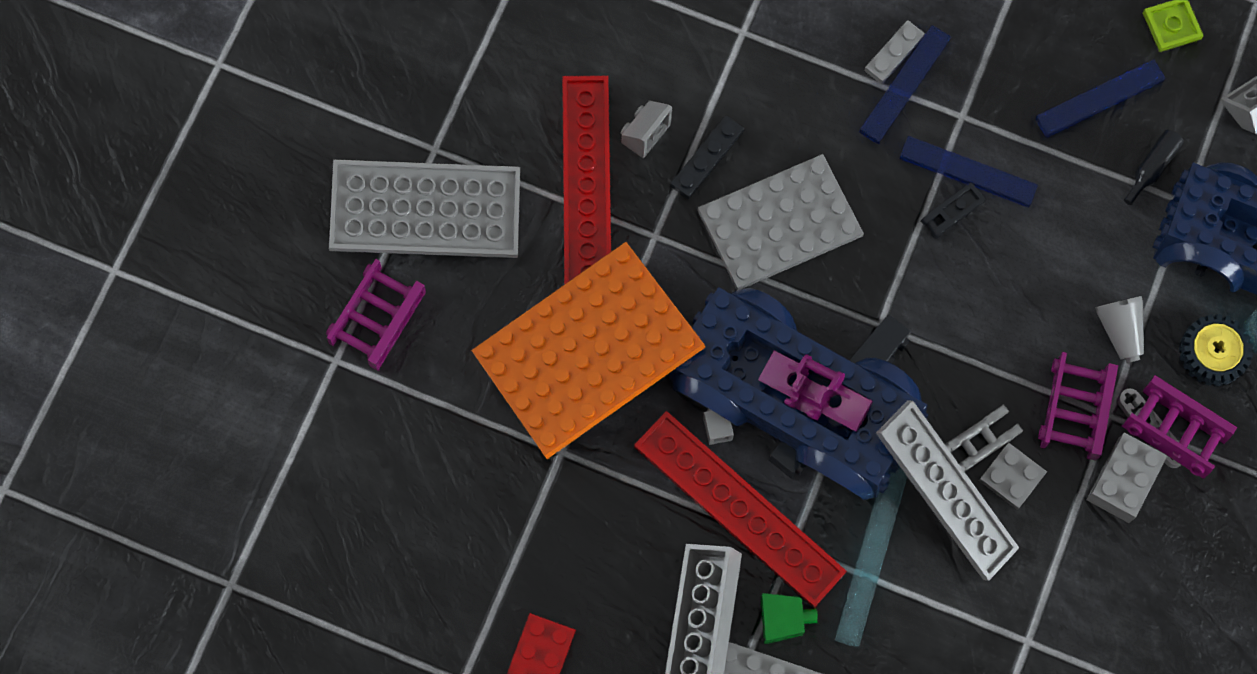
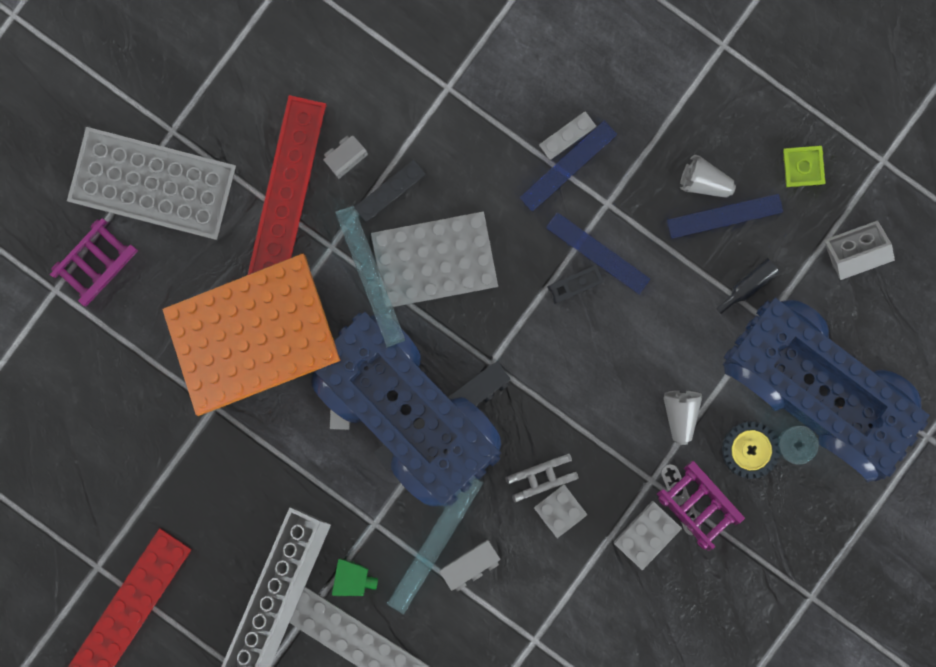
camera: 15 degrees right, 15 degrees up
red plate [634,411,847,608] -> none
magenta piece [758,351,873,432] -> none
light grey plate [876,401,1019,581] -> none
magenta fence [1038,352,1118,461] -> none
none -> clear light blue plate [336,206,405,347]
none -> light grey brick [439,539,500,591]
none -> light grey cone [680,154,736,198]

